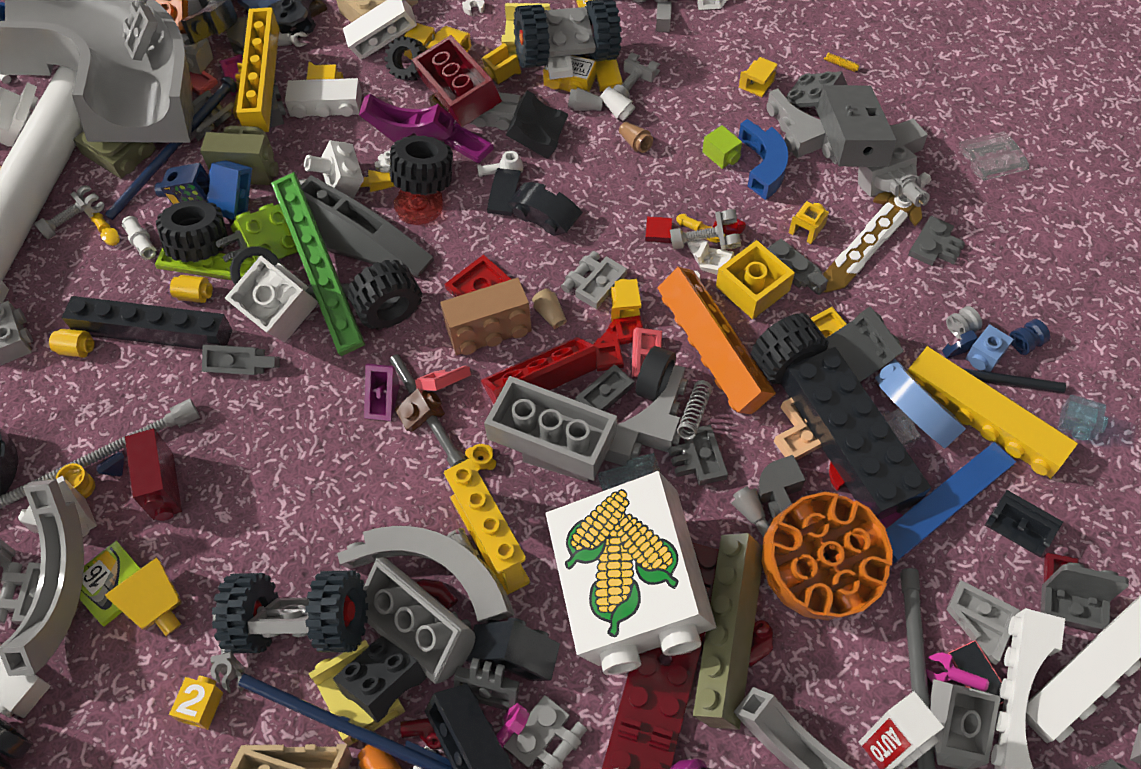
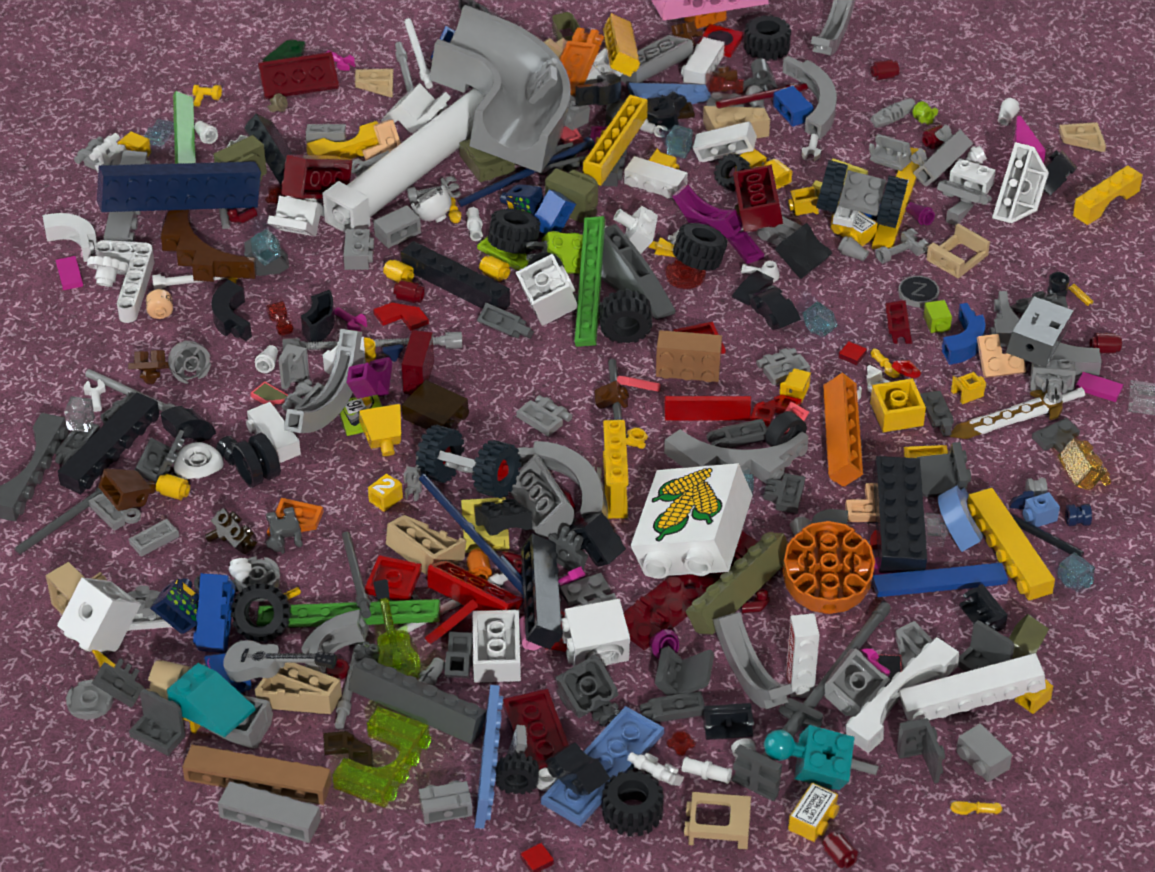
camera: 25 degrees right, 15 degrees down
magenta slope [364,364,400,421] -> none
light grey brick [484,376,617,481] -> none
tan cone [532,288,567,329] -> none
white cone [600,86,635,121] -> none
medium nougat cone [619,122,653,153] -> none
light grey bar [670,209,741,251] -> none
light grey piece [677,380,713,440] -> none
yellow window [739,57,778,97] -> none
black tyre [751,313,829,384] -> none
none -> dark pink bar [334,307,367,332]
none -> magenta arch [347,357,393,399]
none -> red tile [373,302,429,331]
none -> light grey brick [374,205,421,248]
none -> dark red brick [393,280,425,304]
none -> dark brown brick [401,380,469,430]
none -> white cylinder [411,186,451,223]
none -> light grey plate [517,395,572,437]
none -> clear light blue brick [665,125,693,159]
none -> clear light blue brick [802,301,838,337]
none -> dark red hinge [885,300,912,344]
none -> black tile [898,276,939,307]
none -> magenta cone [906,202,935,226]
none -> tan window [927,224,990,279]
none -> light nougat plate [976,334,1026,378]
none -> olive piece [1009,614,1049,659]
none -> black wheel [1047,272,1070,297]
none -> clear yellow brick [1057,438,1111,490]
none -> dark pink tile [1075,372,1123,402]
none -> dark red brick [1089,333,1122,354]

